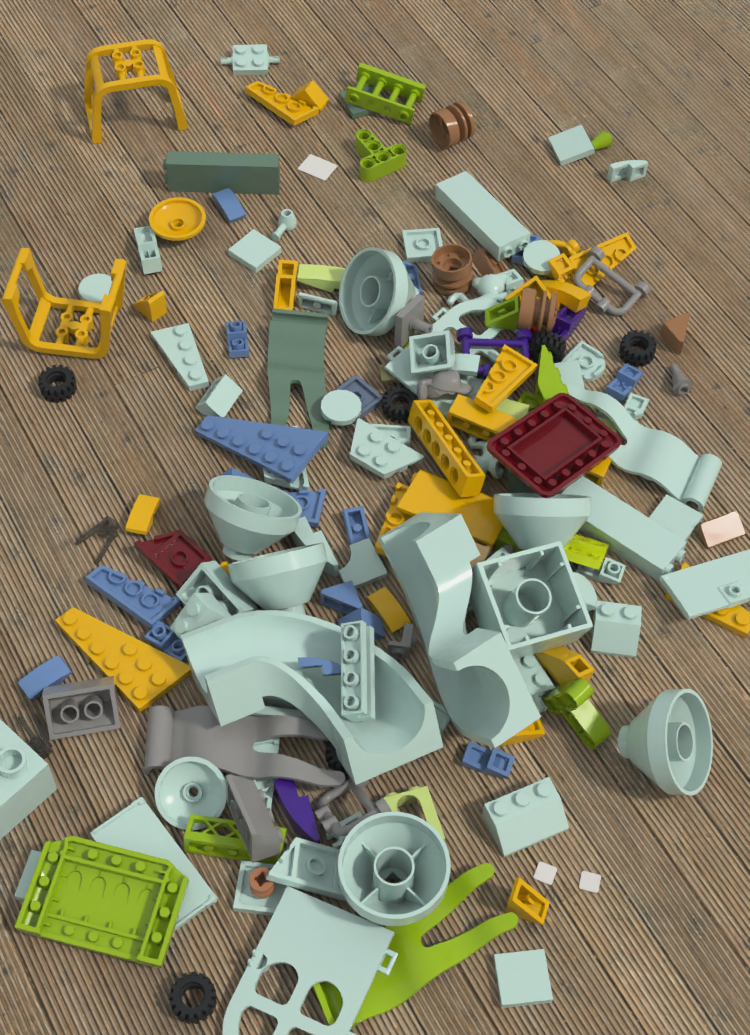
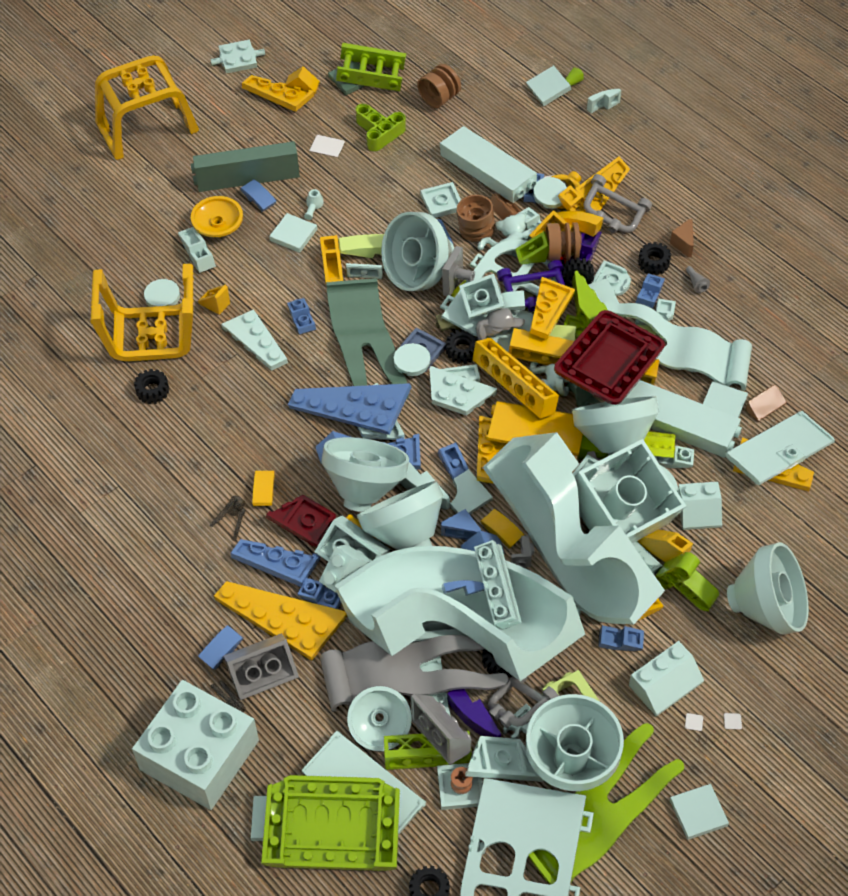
camera: 10 degrees left, 0 degrees up
light aqua brick [195,374,243,417] -> none
yellow slope [505,877,550,925] -> none

